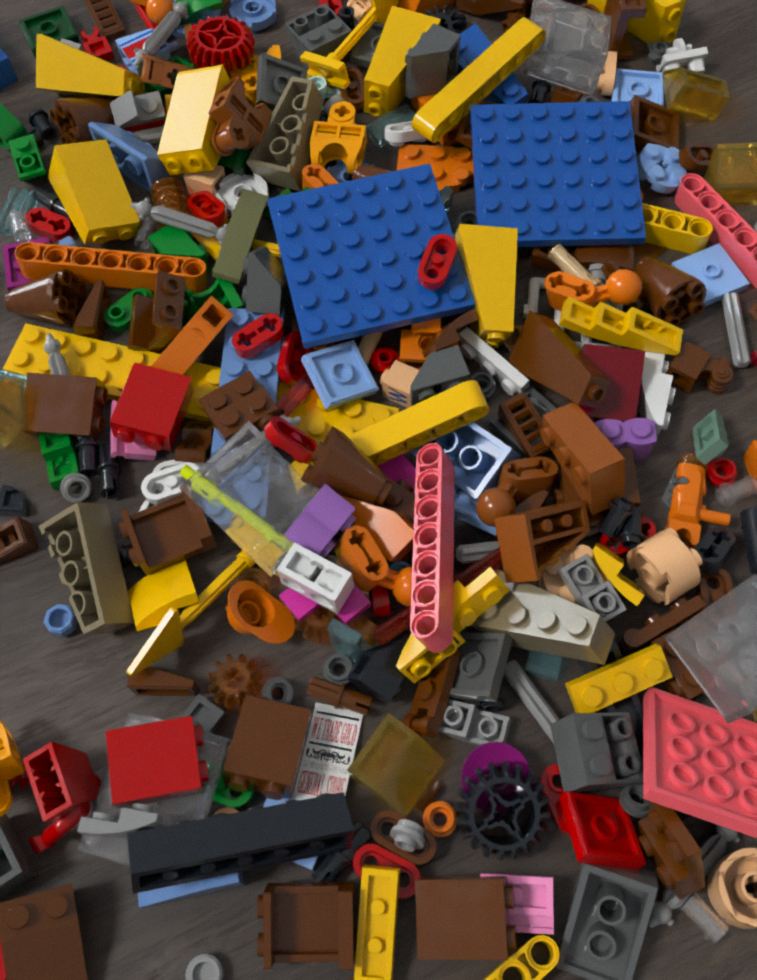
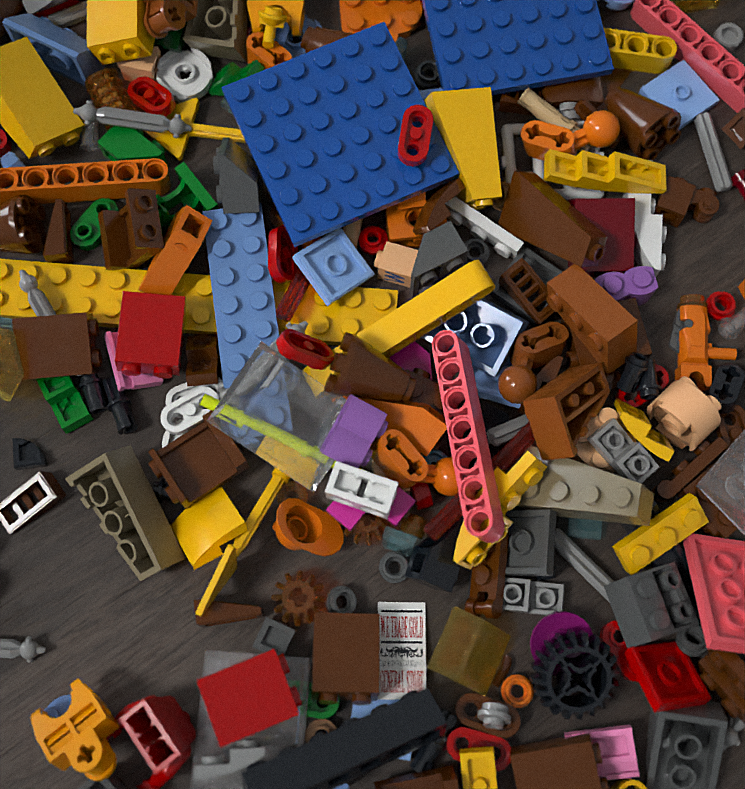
camera: 15 degrees left, 10 degrees up
medium blue tile [43,604,78,637] -> none
light grey plate [60,473,92,503] -> none
reddish brown plate [198,371,280,449] -> none
olive slope [212,189,269,284] -> none
red beam [232,313,284,358] -> none
reddish brown axle [307,677,374,717] -> none
sand green plate [692,409,729,465] -> none
none -> yellow plate [258,6,287,49]

